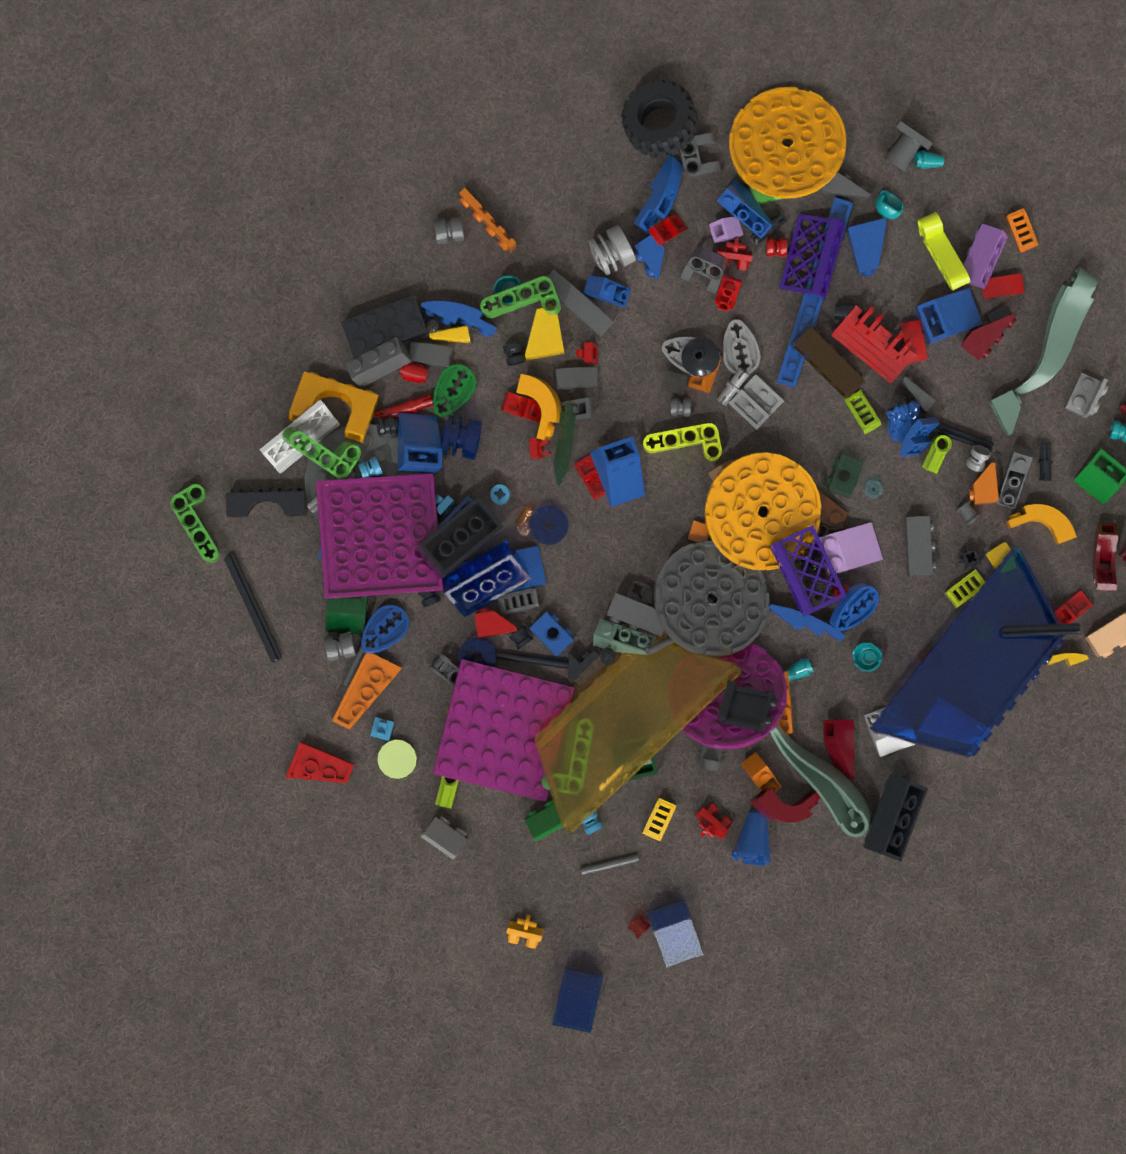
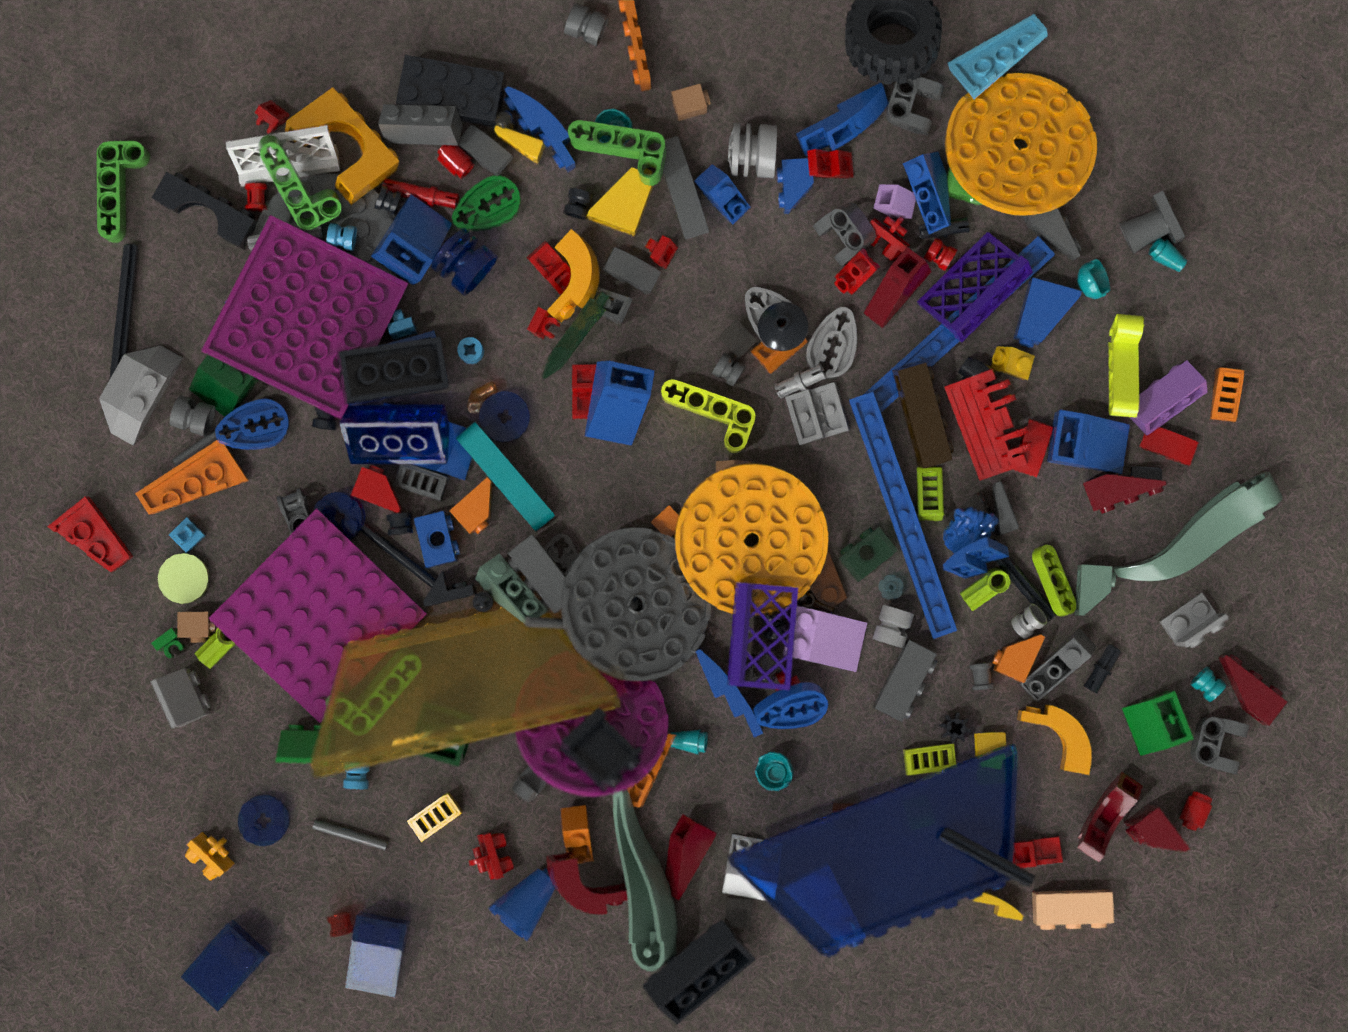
camera: 30 degrees right, 0 degrees up
none -> light grey wedge [99,346,183,446]
none -> green tile [151,628,185,659]
none -> medium nougat brick [178,612,217,643]
none -> clear blue plate [238,795,290,846]
none -> red bush [245,183,267,212]
none -> red tile [255,100,290,134]
none -> orange slope [450,477,493,535]
none -> teal beam [456,422,555,532]
none -> medium nougat brick [671,84,711,121]
none -> blue plate [849,392,957,639]
none -> dark red slope [864,247,932,329]
none -> light grey wheel [873,605,914,649]
none -> medium azure wing [948,14,1048,99]
none -> yellow bracket [991,346,1035,380]
none -> lime beam [1032,545,1076,617]

